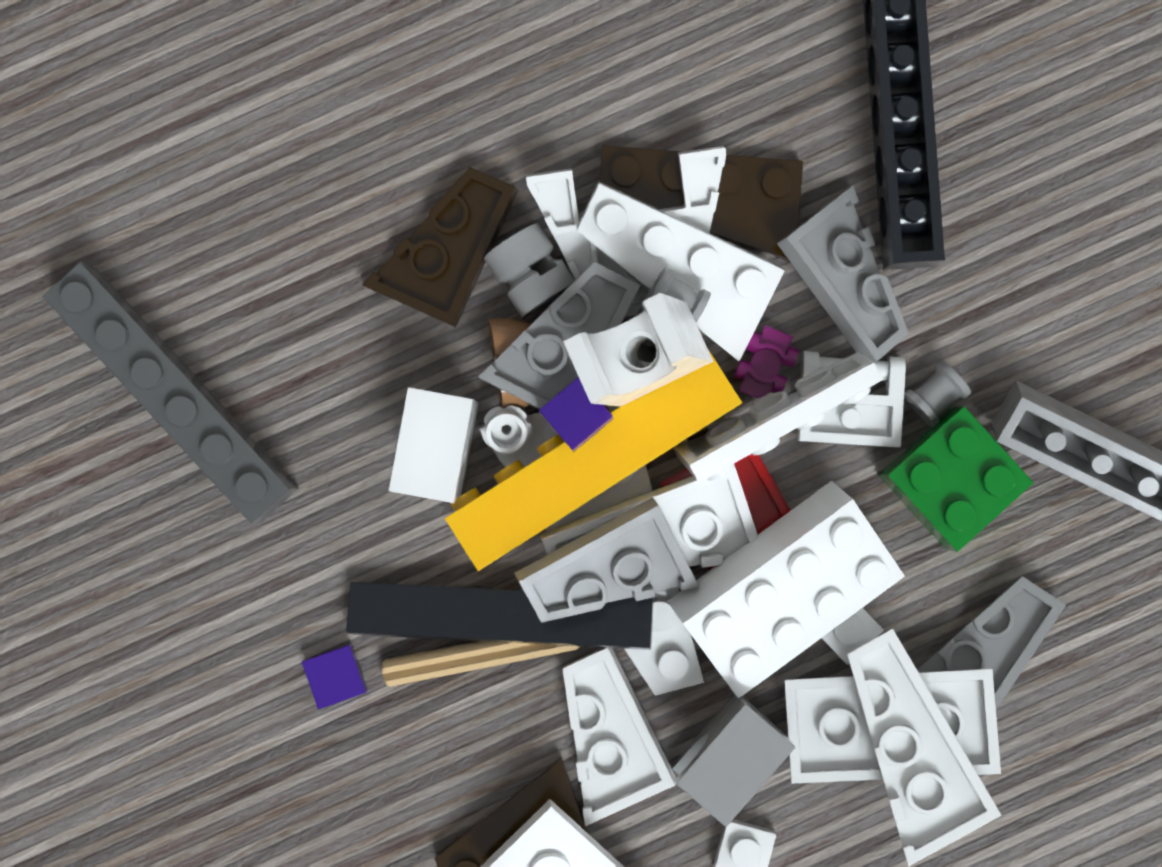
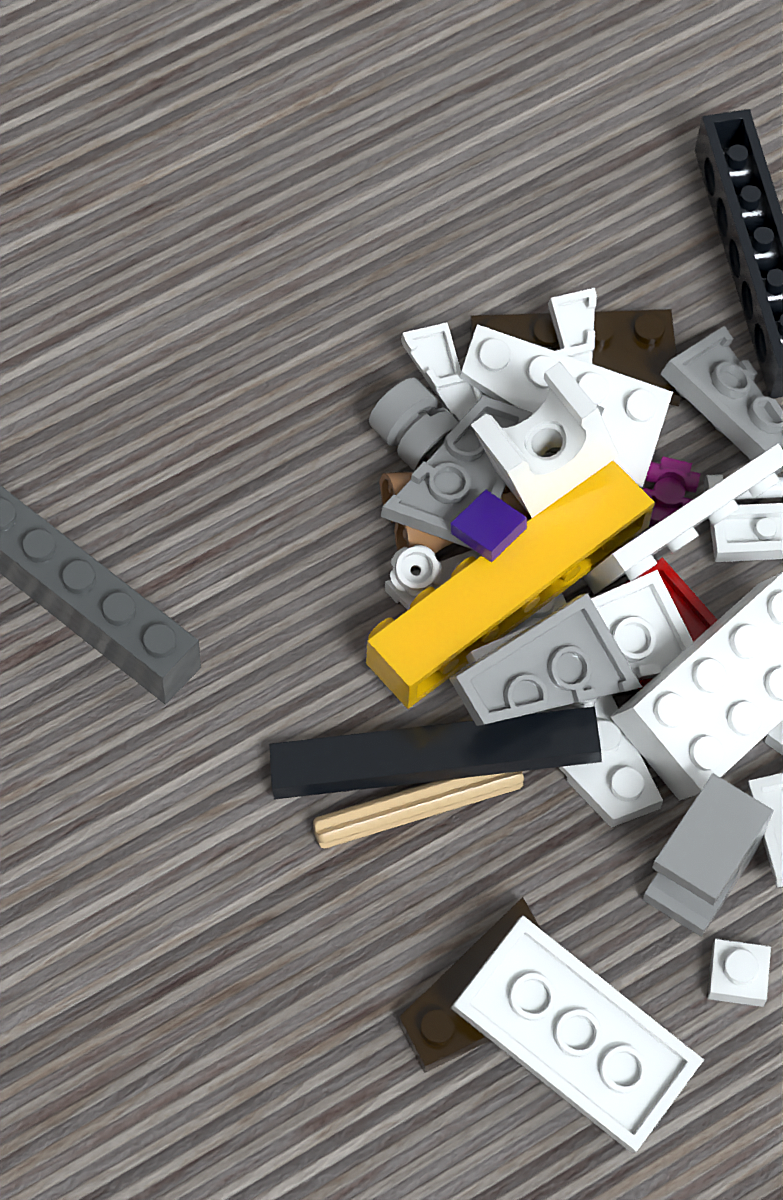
camera: 15 degrees left, 25 degrees down
dark purple tile [302,643,368,710] -> none
dark brown wing [362,167,518,328] -> none
white piece [389,387,479,503] -> none
white wing [563,648,677,826] -> none

